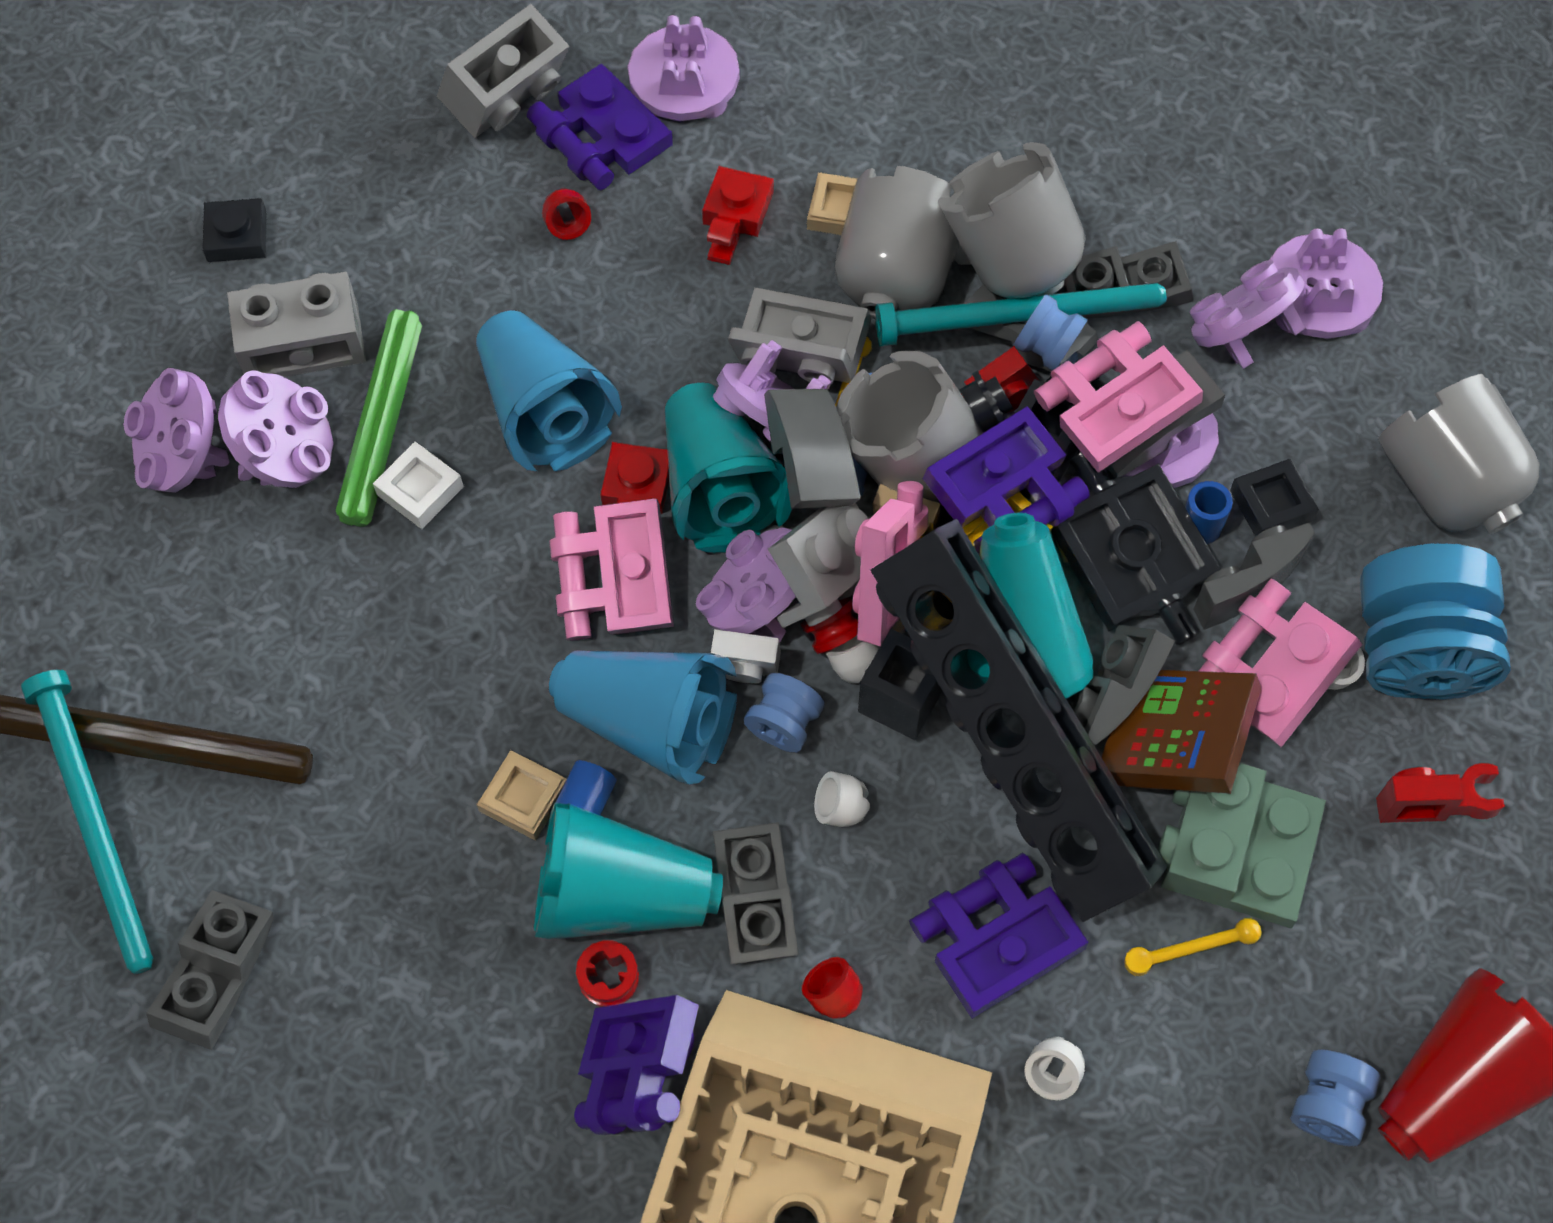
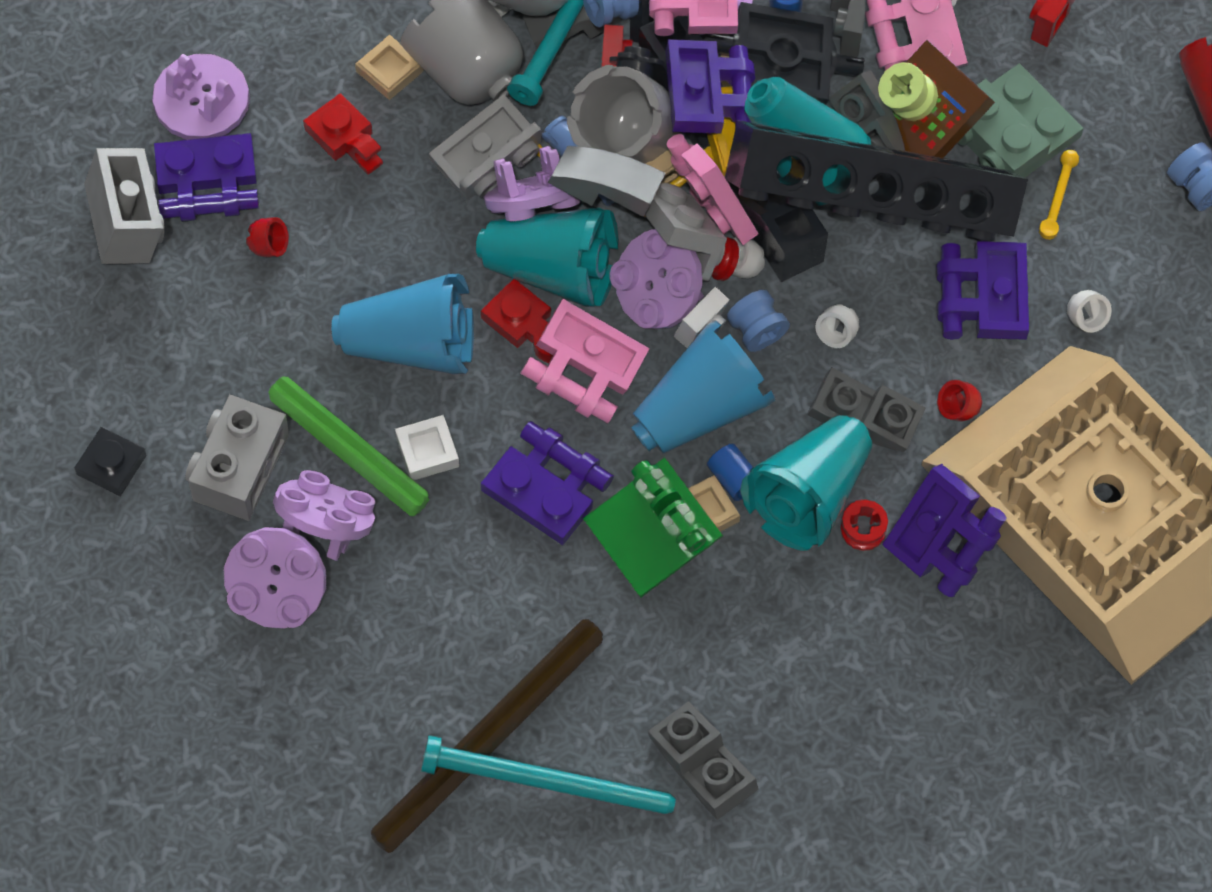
camera: 60 degrees left, 0 degrees up
none -> dark purple plate [481,421,614,545]
none -> green hinge [583,457,723,598]
none -> yellowish green wheel [878,62,938,121]

